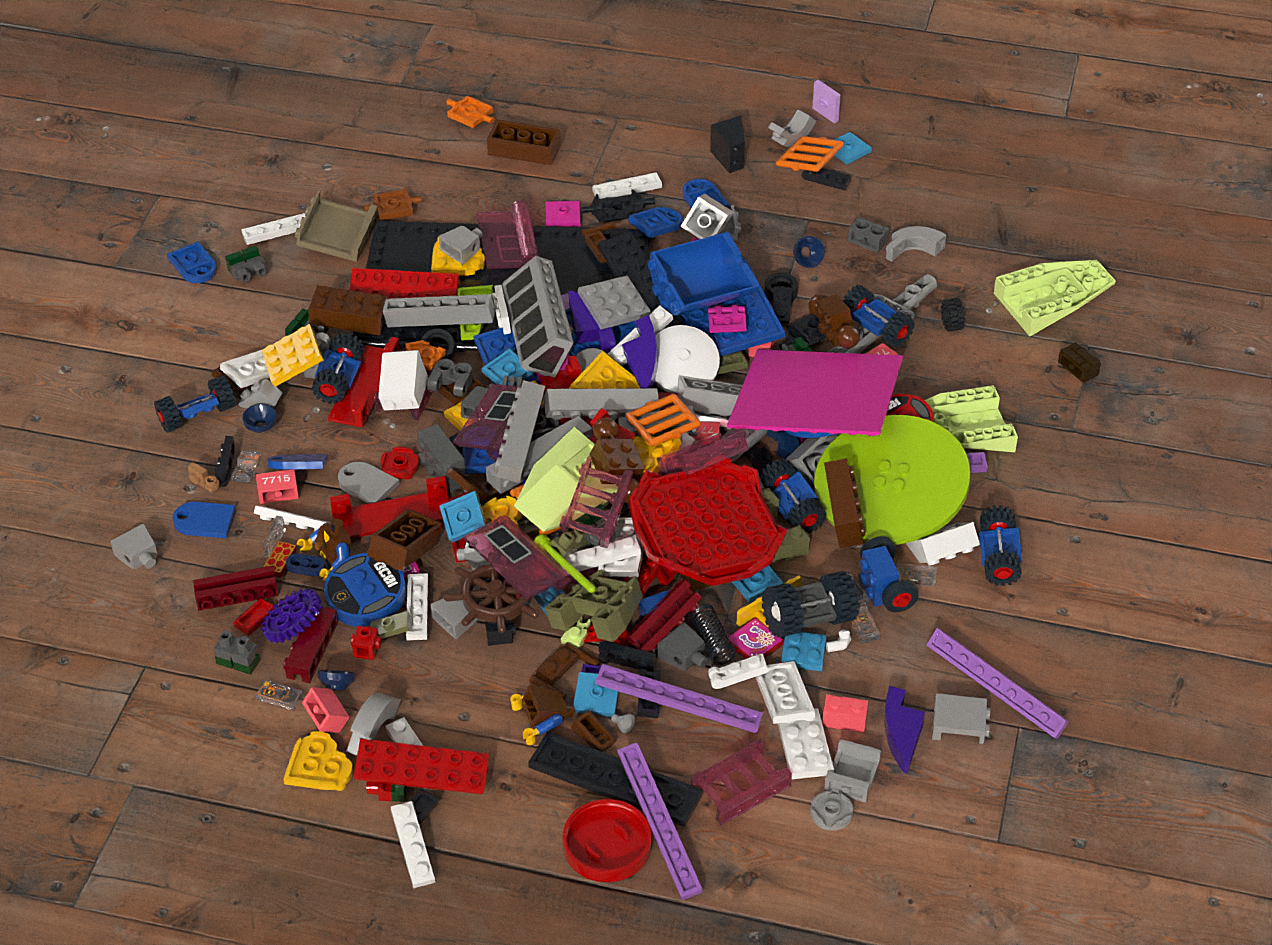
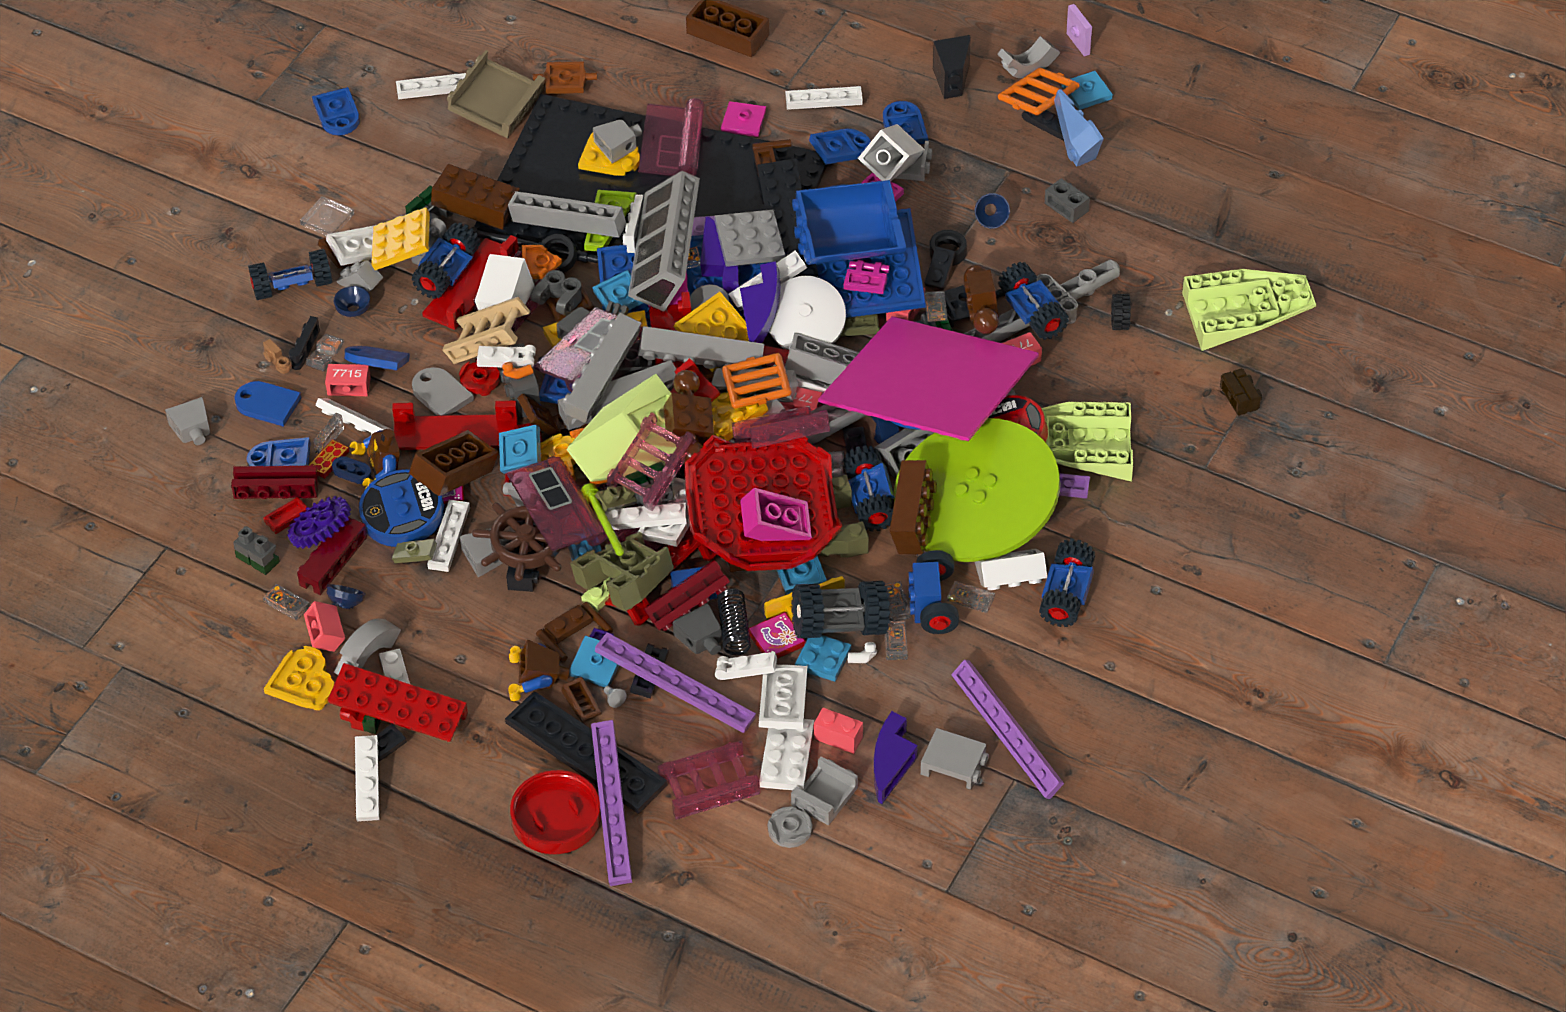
camera: 15 degrees right, 5 degrees up
dark grey hips [225,245,266,282] -> none
red bracket [350,268,460,299] -> none
red brick [351,626,382,660] -> none
black plate [580,189,655,222] -> none
black plate [598,641,656,671] -> none
light grey arch [886,226,946,262] -> none
none -> blue tile [247,437,311,466]
none -> clear plate [300,196,355,236]
none -> tan fence [442,297,530,364]
none -> white plate [477,345,536,368]
none -> orange arm [502,362,533,379]
none -> dark pink slope [740,488,812,541]
none -> clear tile [924,291,947,322]
none -> medium blue wedge [1054,89,1104,167]

